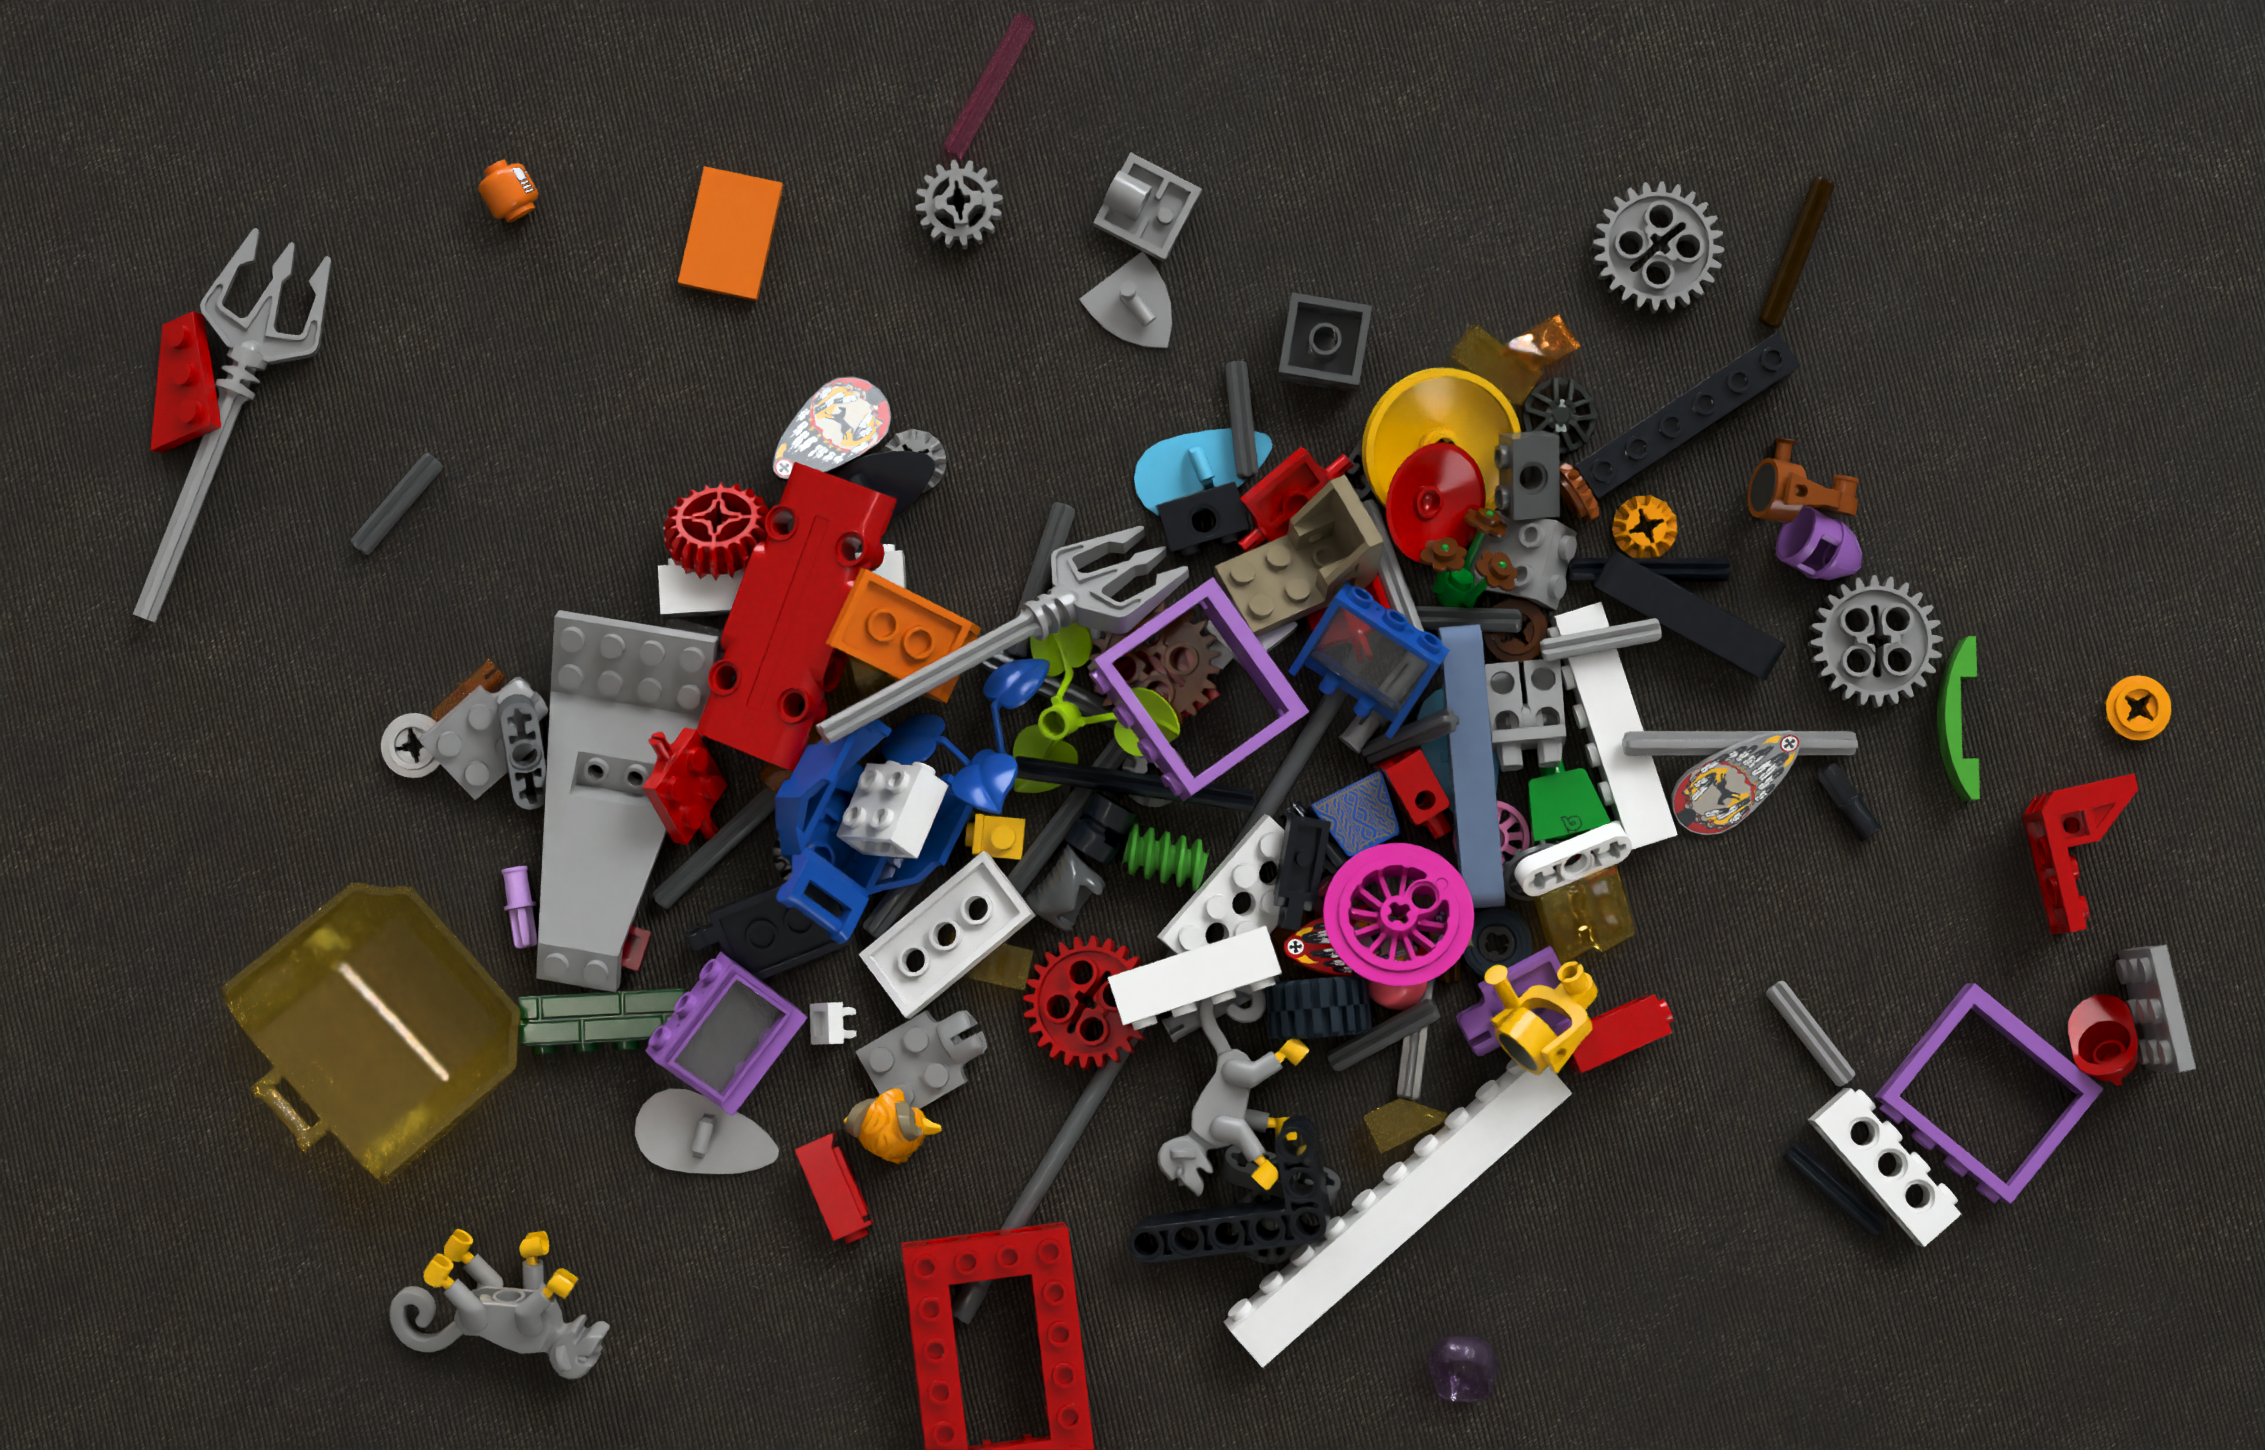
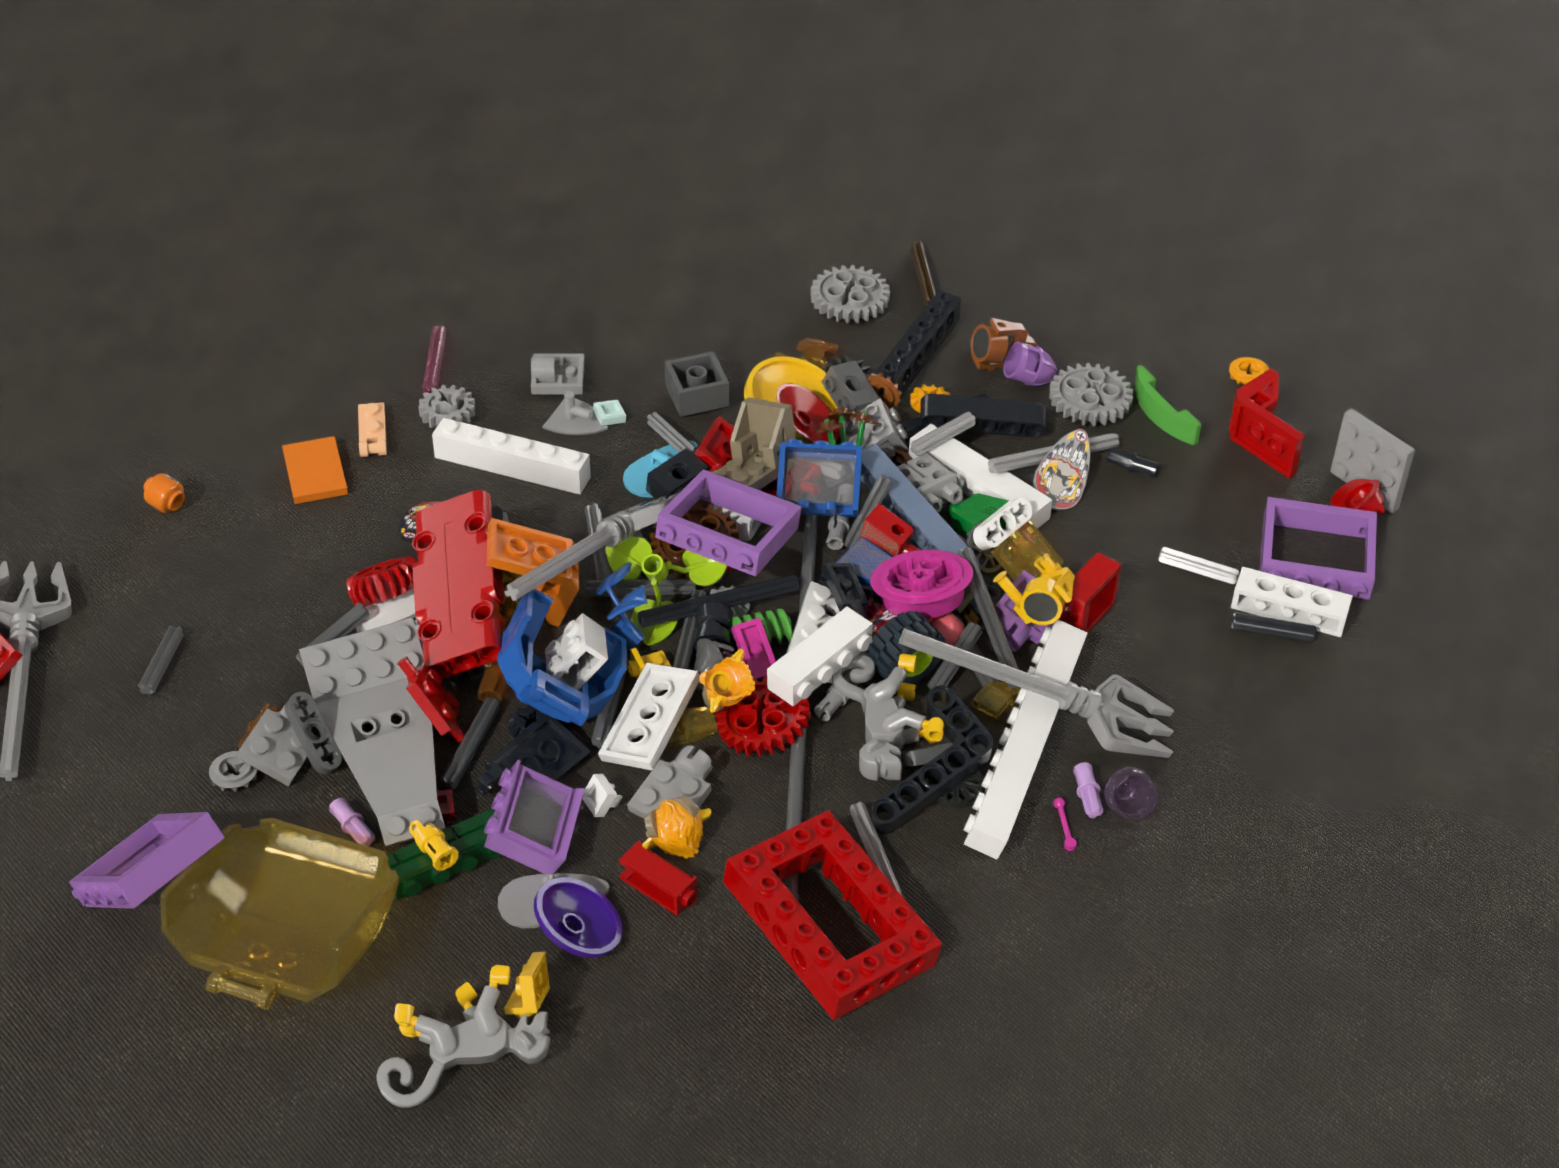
camera: 30 degrees left, 40 degrees down
none -> medium lavender window [69,812,225,909]
none -> dark grey axle [296,603,370,666]
none -> light nougat plate [358,402,387,457]
none -> yellow piece [409,820,459,871]
none -> white brick [432,418,591,495]
none -> yellow bracket [504,952,550,1018]
none -> dark purple dish [534,877,622,958]
none -> light aqua tile [593,400,626,426]
none -> light orange hair [699,649,755,713]
none -> dark pink hinge [731,618,776,680]
none -> light grey axle [850,802,902,895]
none -> light grey piece [899,628,1174,758]
none -> dark grey axle [958,547,1019,689]
none -> dark pink hinge [1053,797,1077,851]
none -> lavender axle [1073,762,1103,818]

